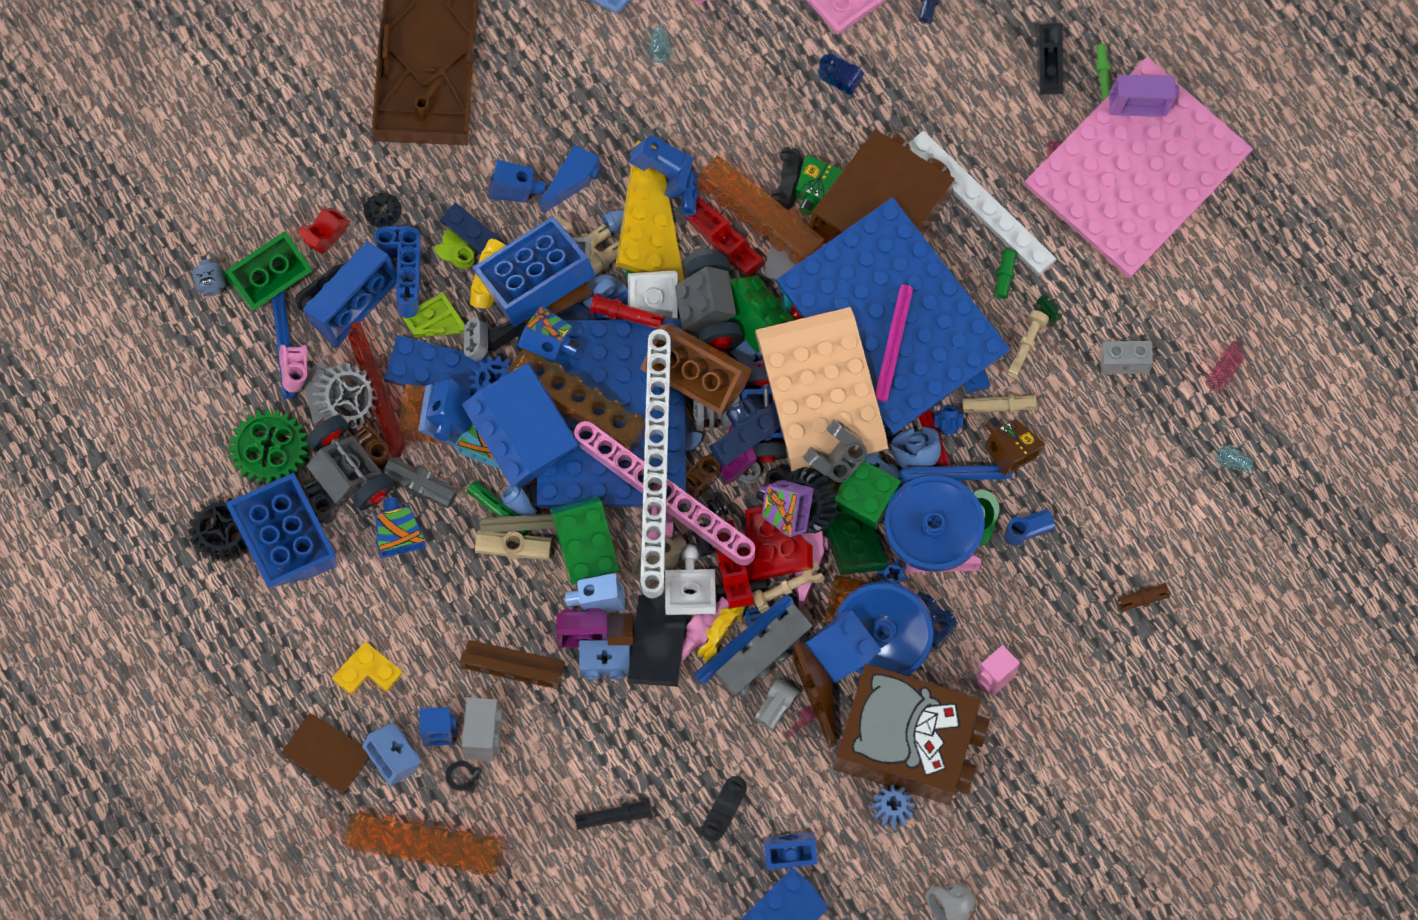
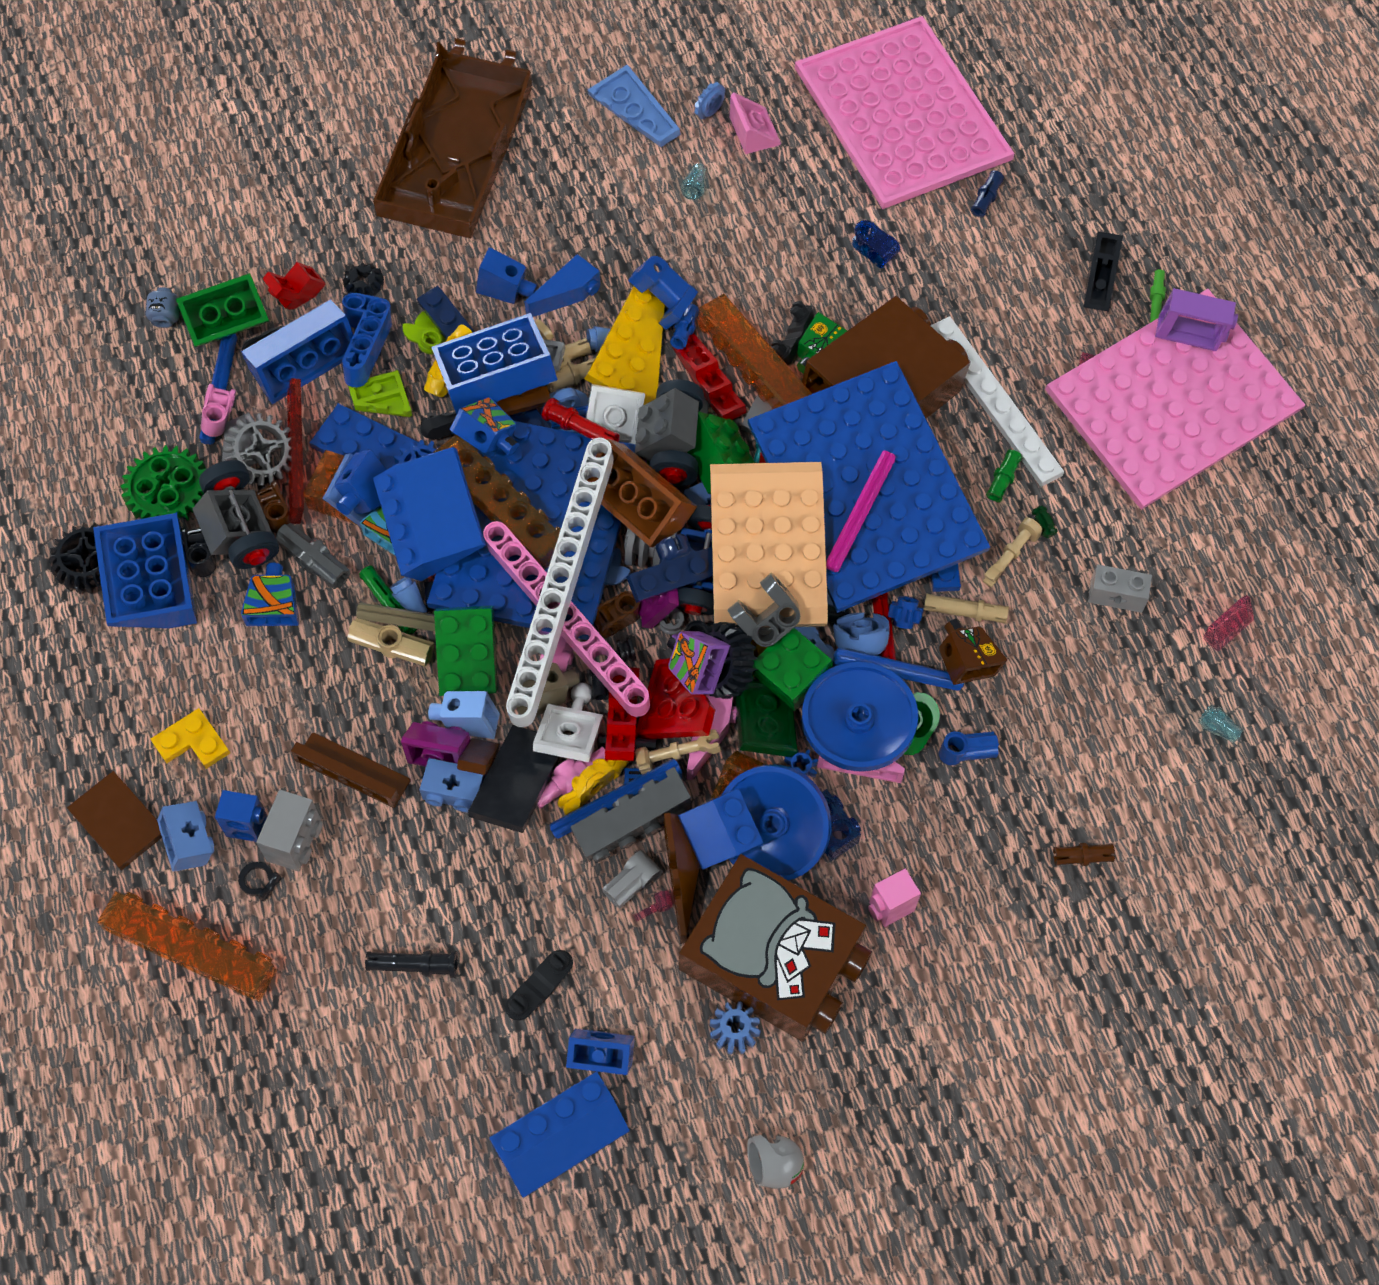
camera: 15 degrees right, 5 degrees down
light grey beam [464,317,488,362] -> none

